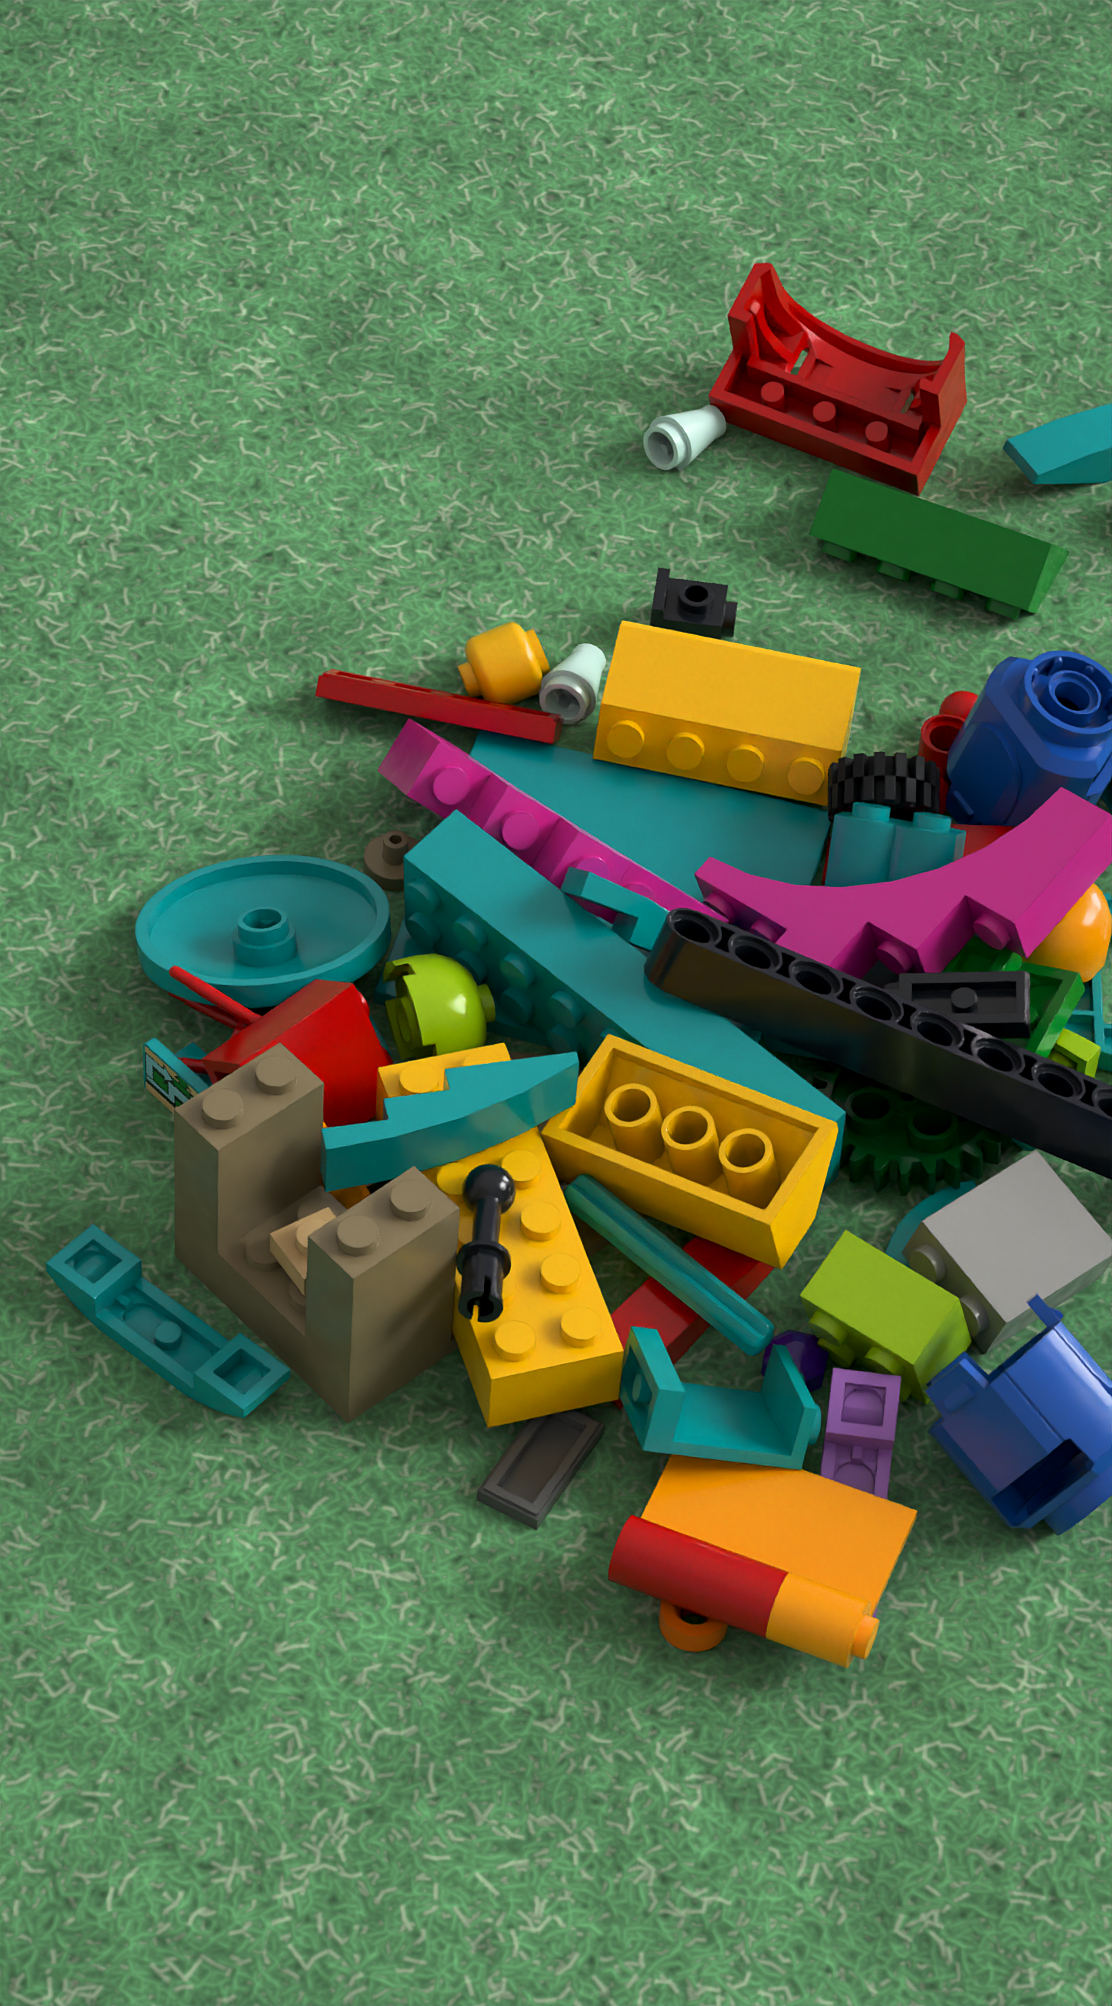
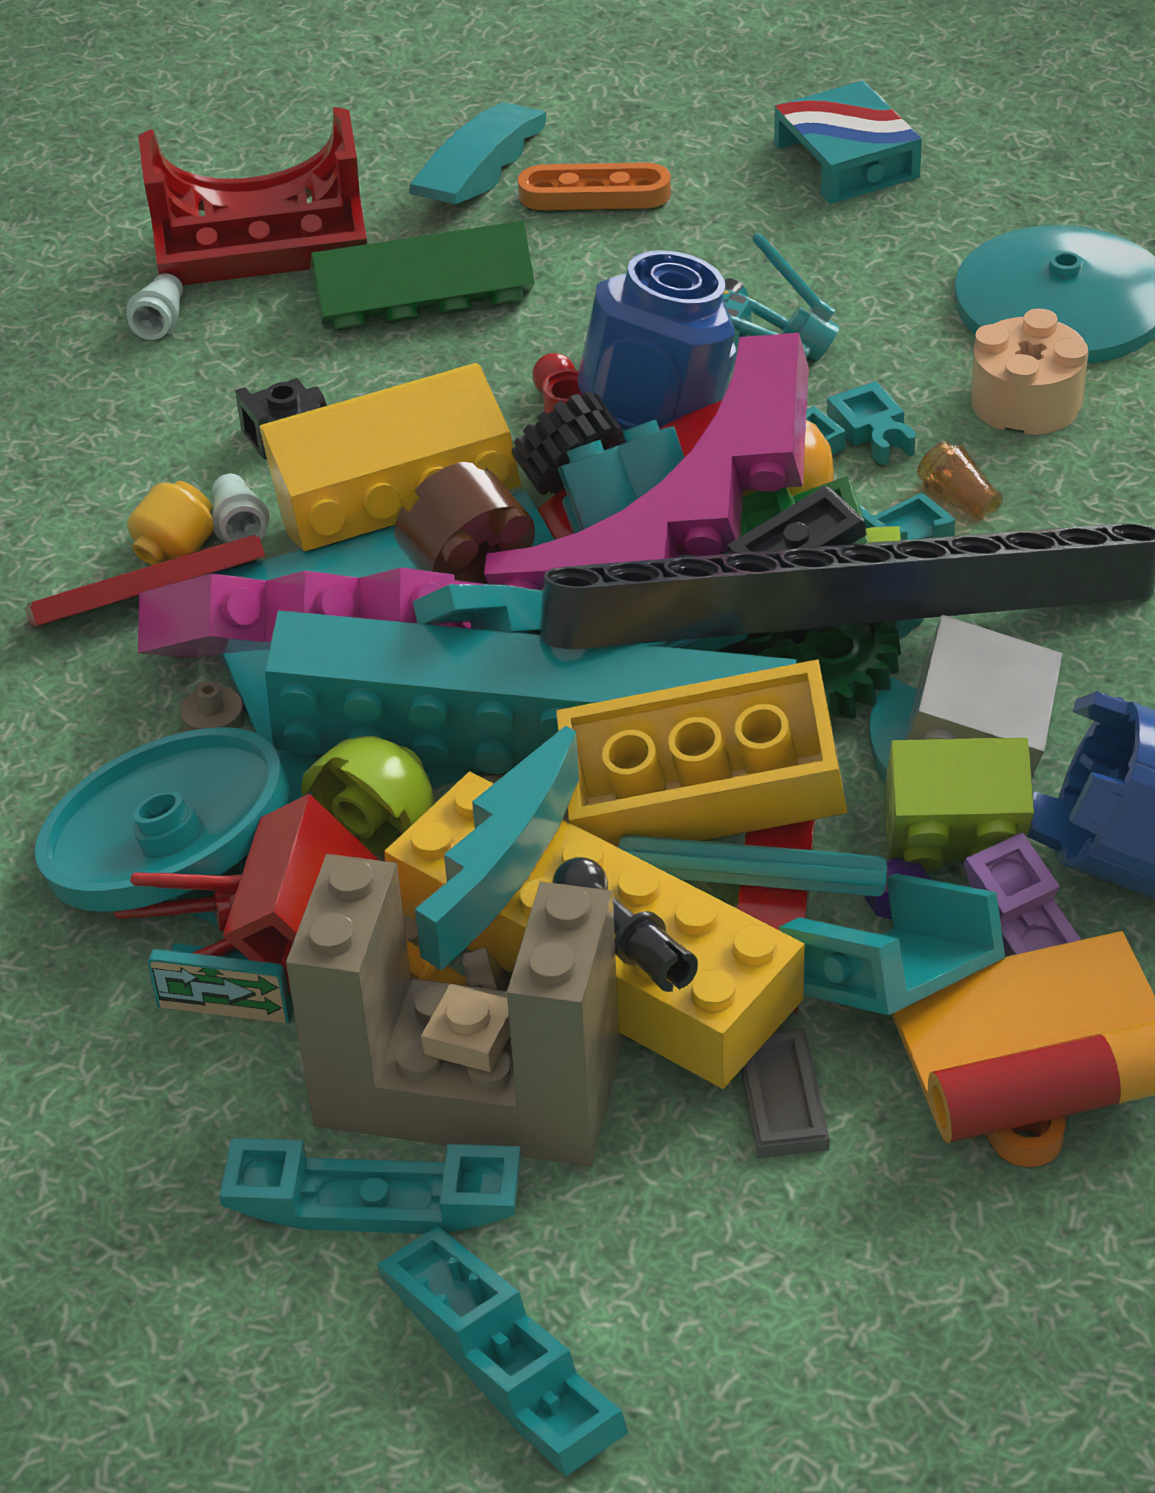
camera: 30 degrees left, 5 degrees down
none -> teal slope [377,1226,628,1477]
none -> reddish brown brick [394,462,535,585]

